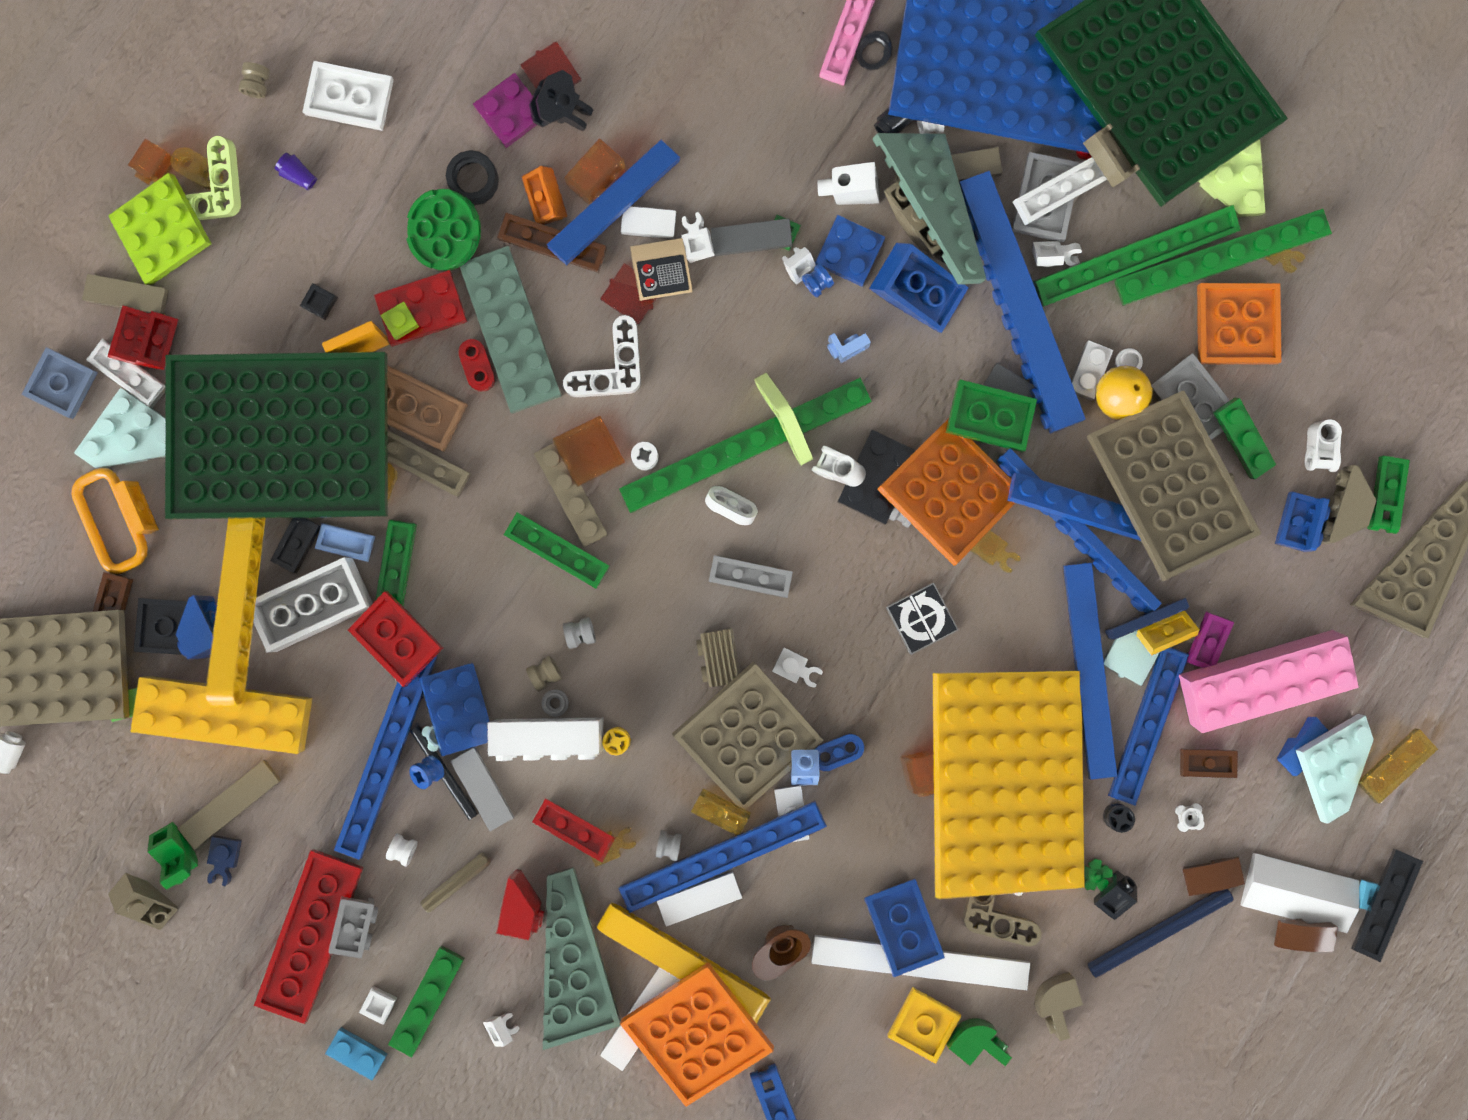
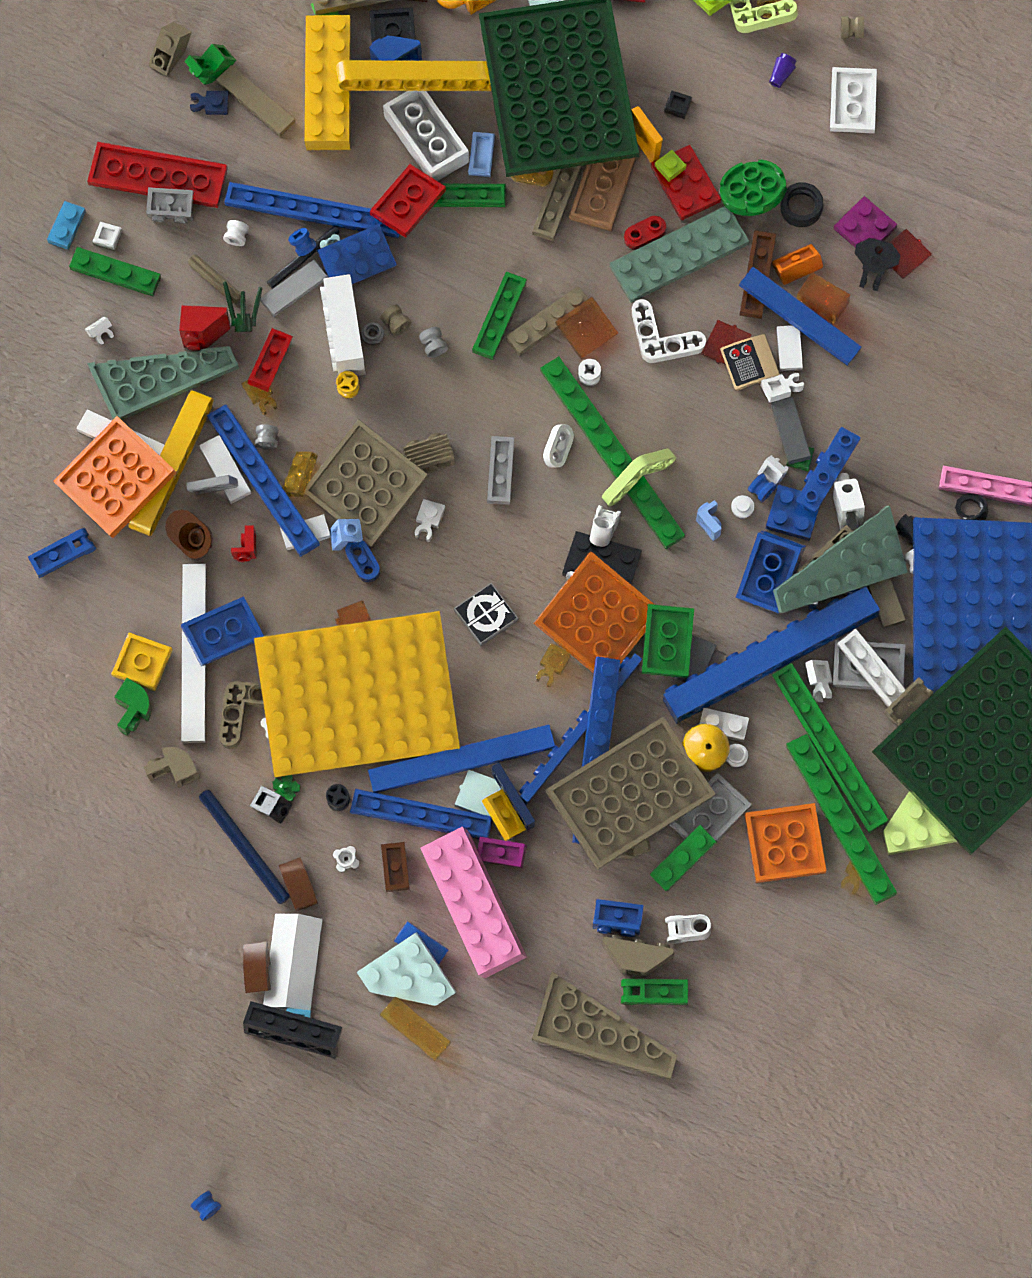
camera: 85 degrees right, 15 degrees down
black plate [270,518,320,573] -> none
none -> light grey tile [186,475,238,495]
none -> dark green plant [223,281,263,332]
none -> red bracket [231,525,256,562]
none -> white plate [731,495,754,518]
none -> blue bracket [796,427,860,513]

